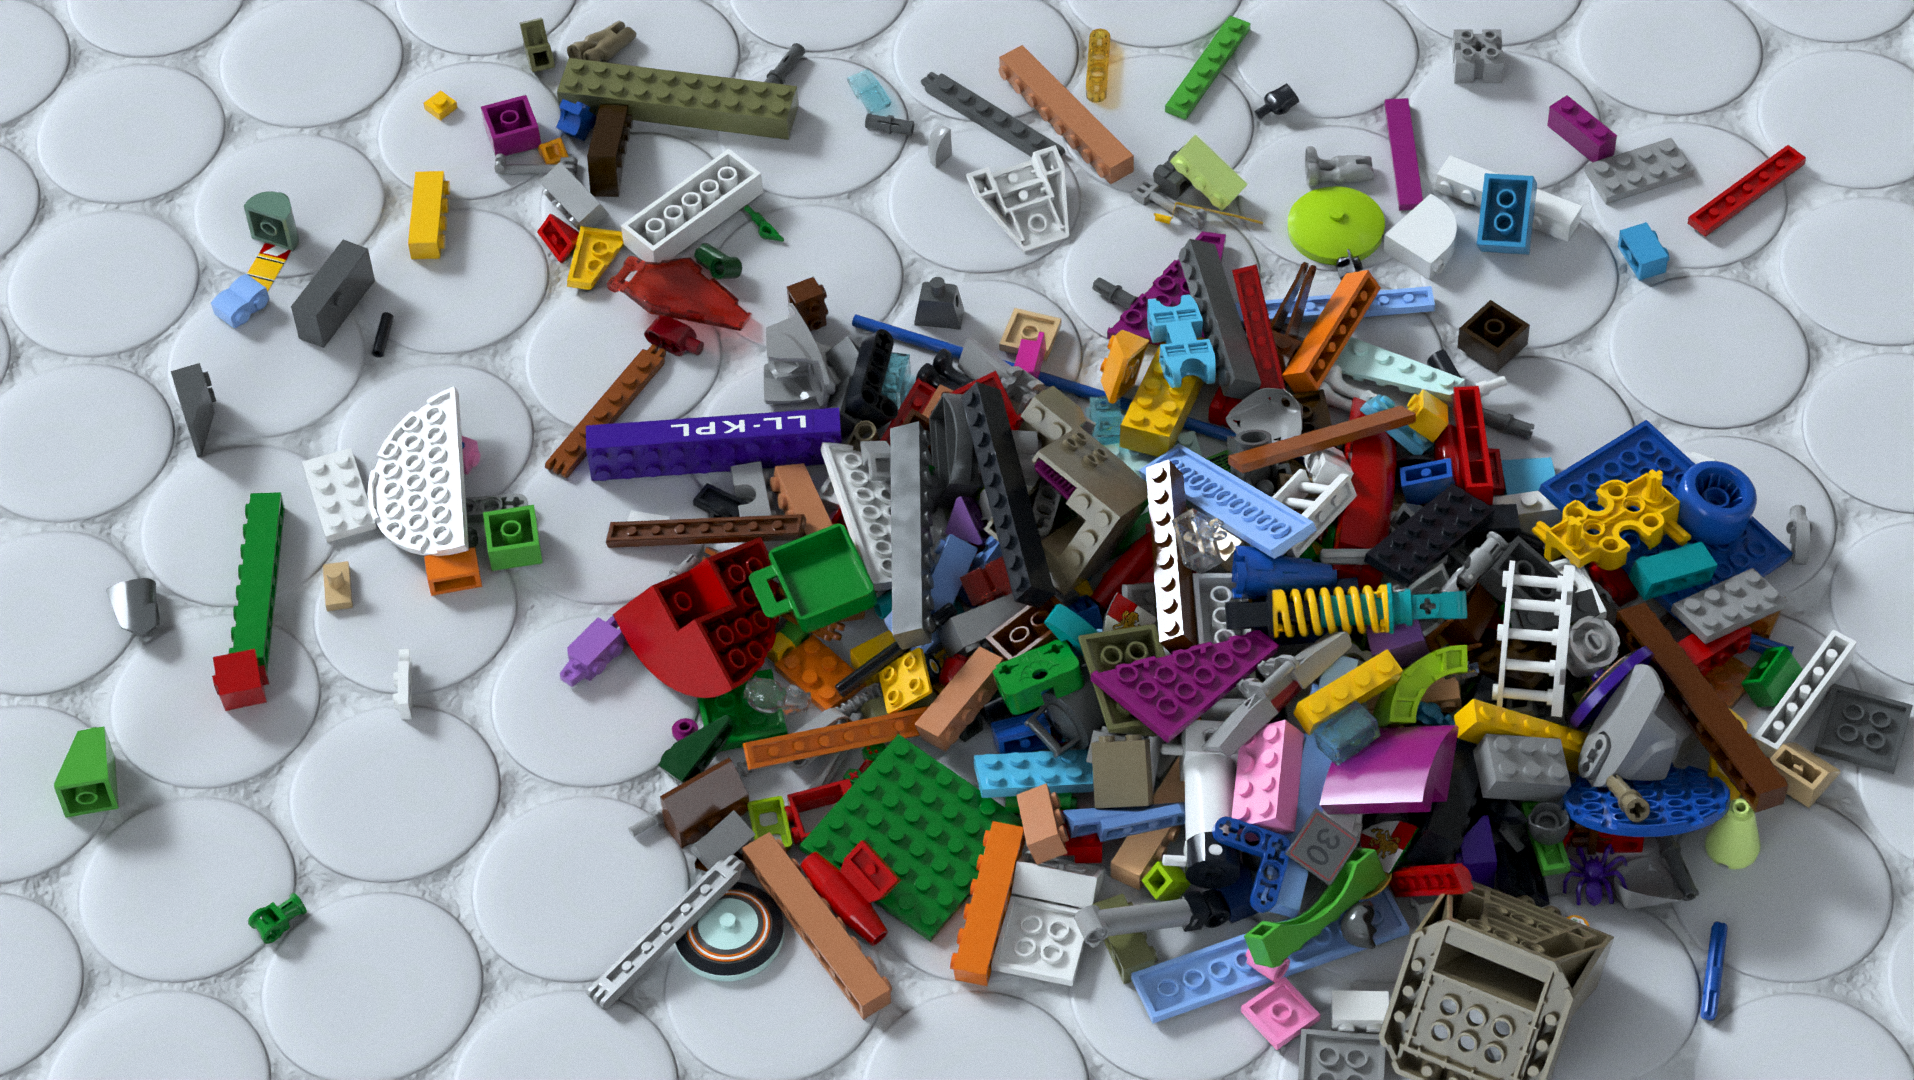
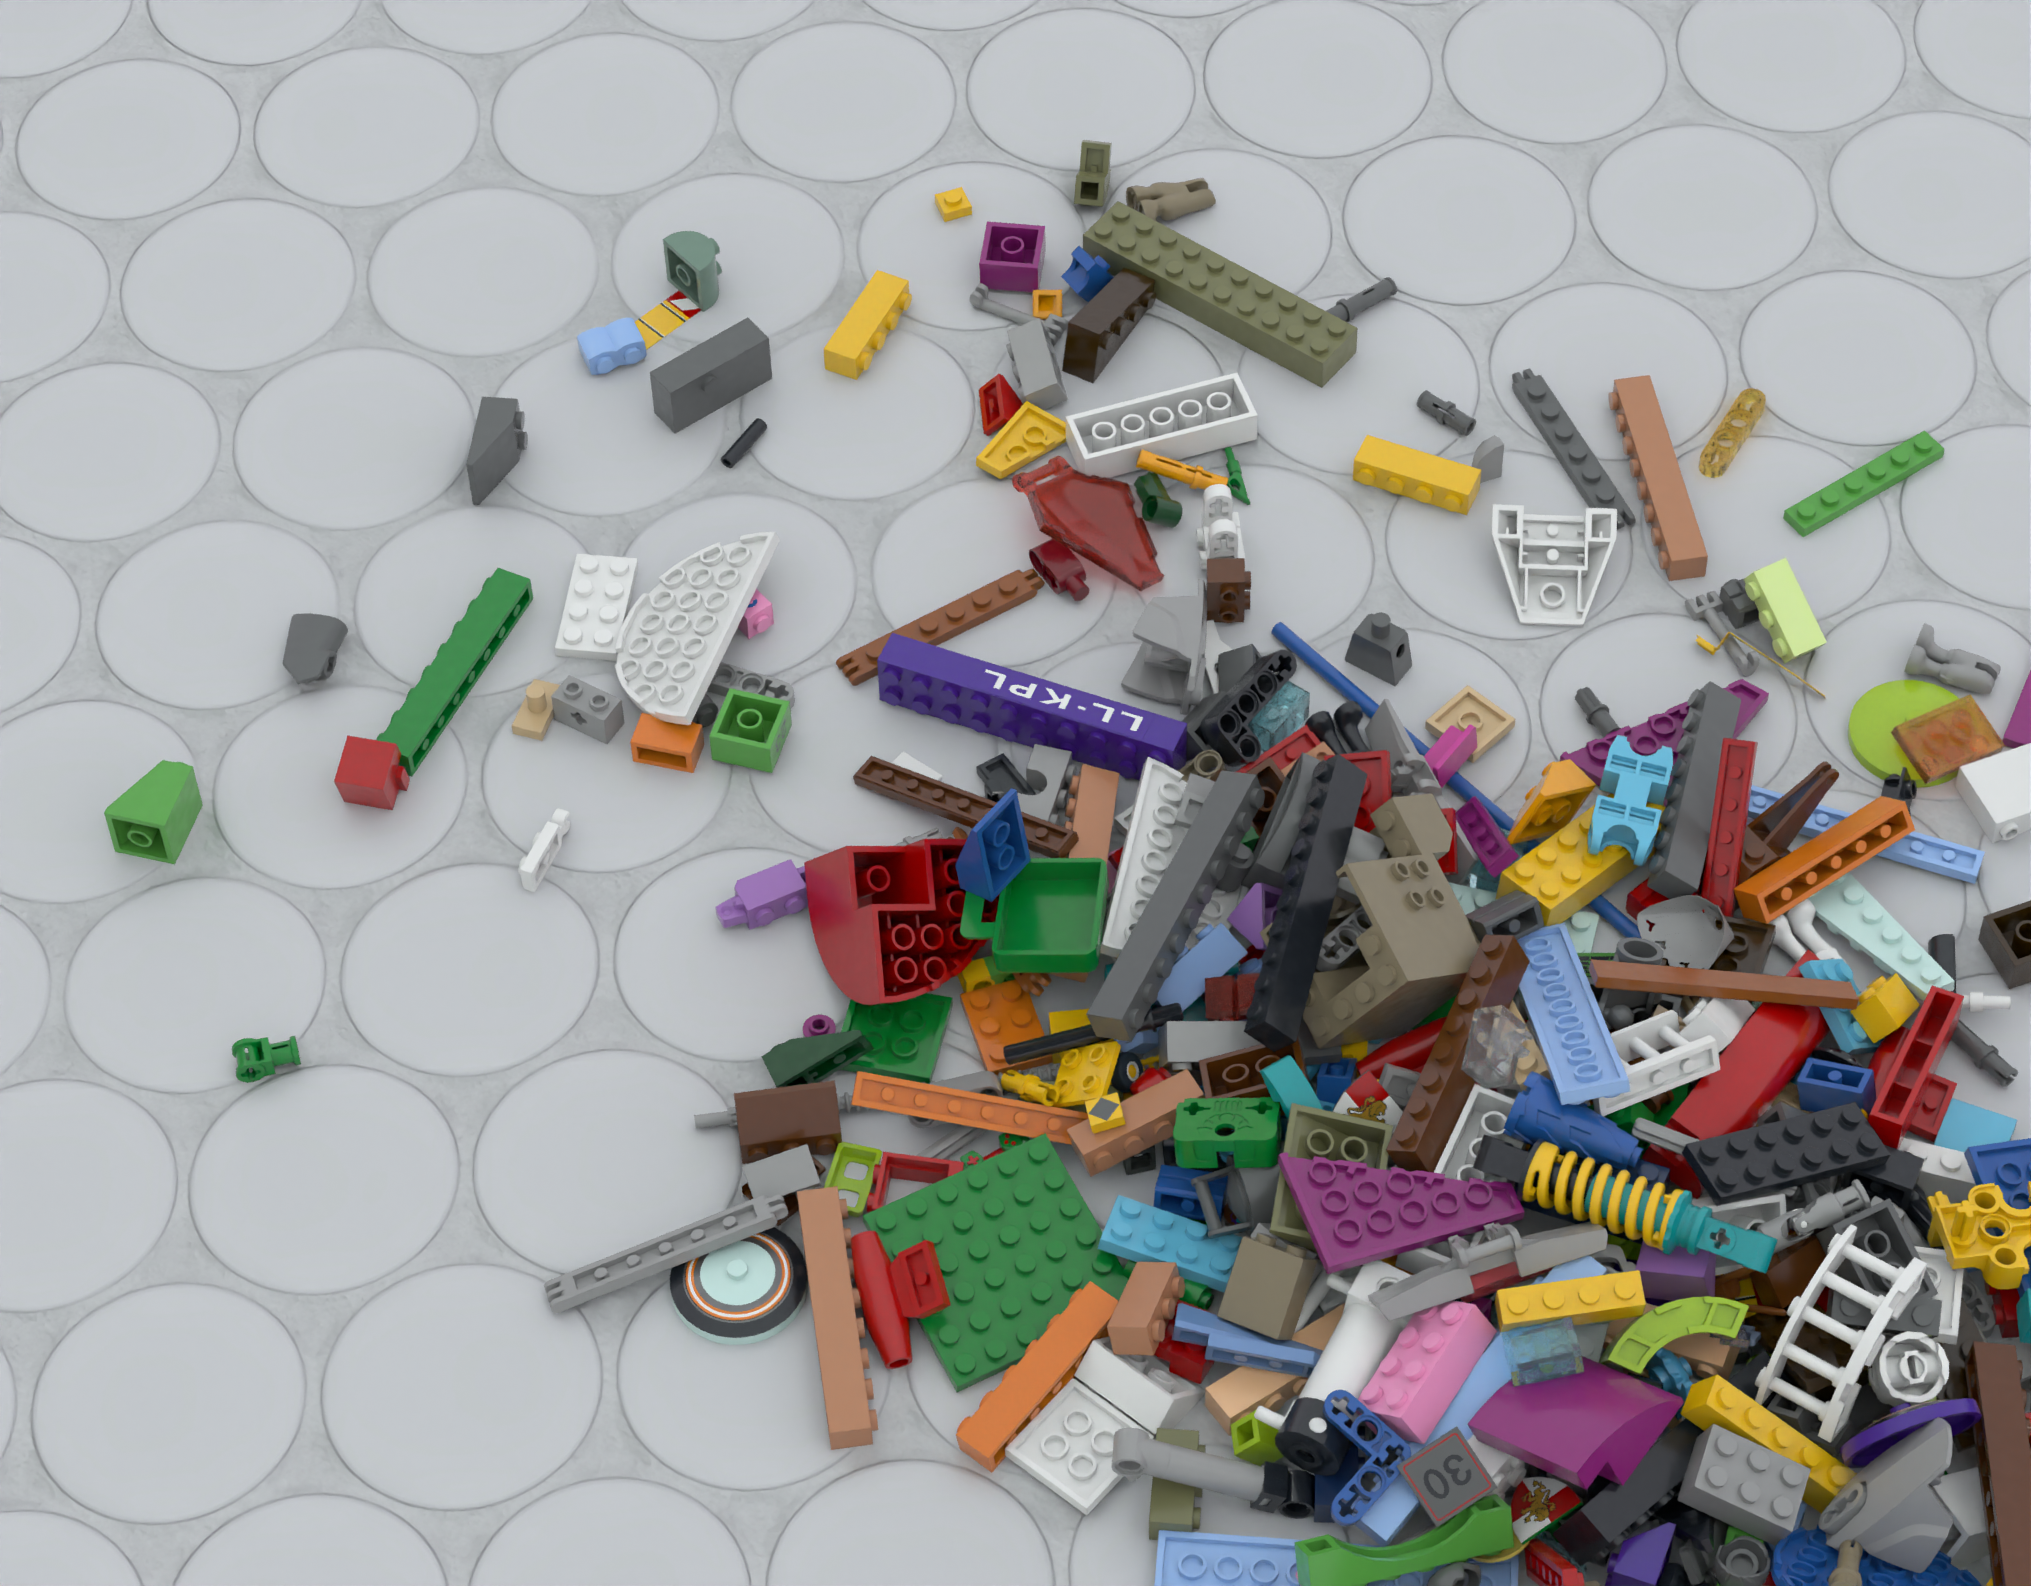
camera: 25 degrees right, 0 degrees up
clear animal [743,675,811,715] -> none
clear light blue slope [847,69,891,114] -> none
black piece [1254,83,1300,119] -> none
none -> light grey brick [551,675,625,744]
none -> blue slope [955,788,1031,902]
none -> yellow pin [1001,1070,1060,1106]
none -> yellow tile [1085,1092,1126,1134]
none -> light orange pin [1135,449,1228,490]
none -> white brick [1196,484,1245,571]
none -> yellow brick [1353,435,1481,515]
none -> magenta tile [1456,796,1519,878]
none -> dark grey brick [1466,890,1544,943]
none -> clear orange plate [1891,694,2005,784]

